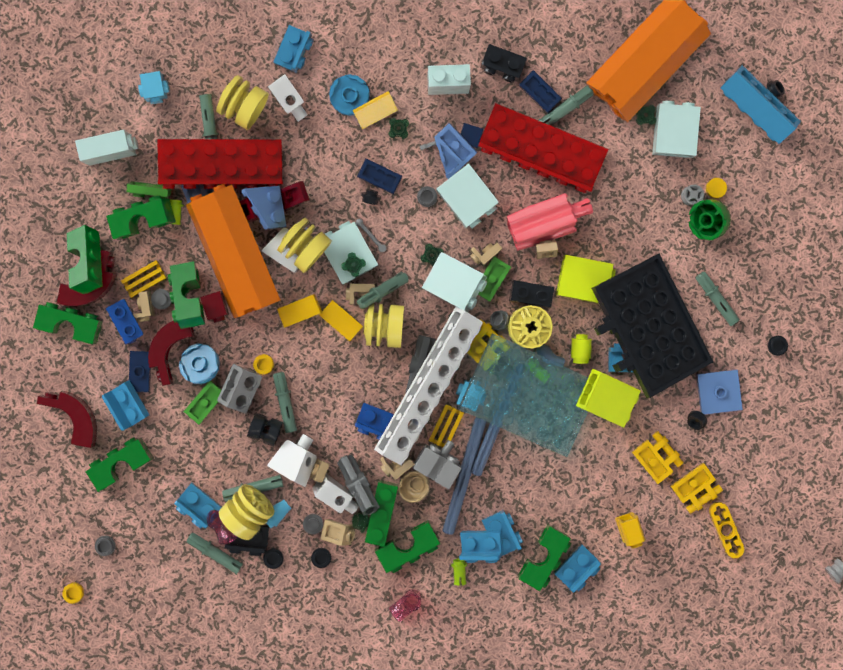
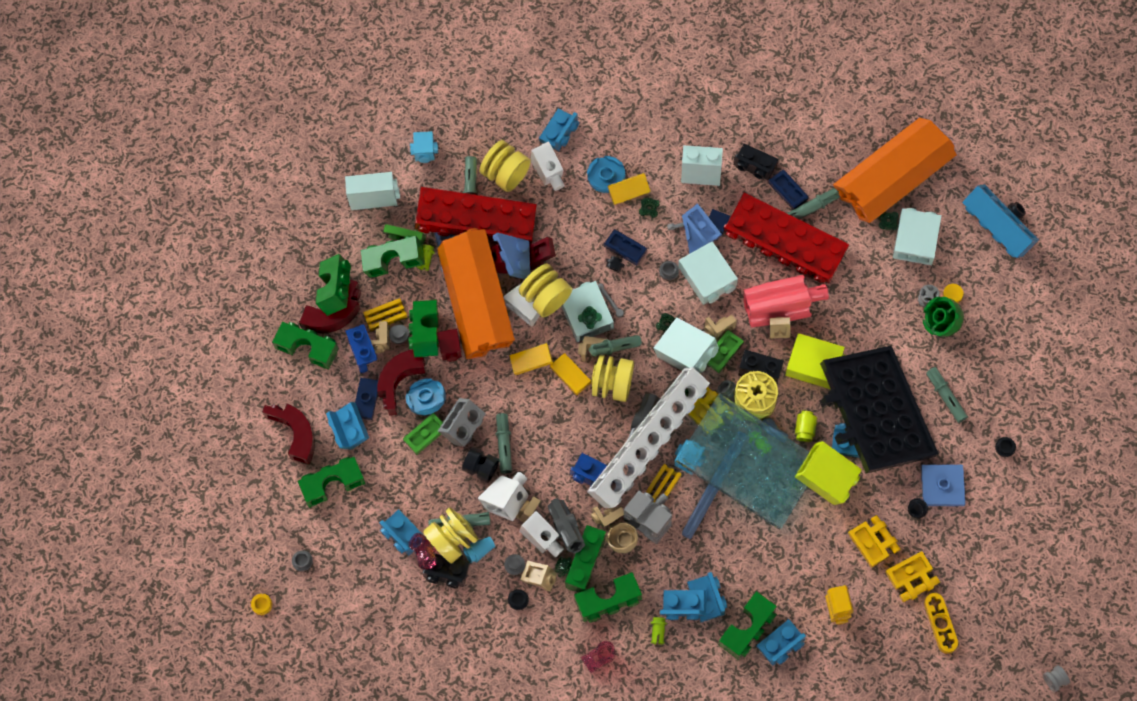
camera: 10 degrees right, 20 degrees down
sand green axle [186,533,243,575] -> none
yellow tile [253,354,274,375] -> none
black plate [263,548,284,569] -> none
sand blue axle [442,417,487,535] -> none

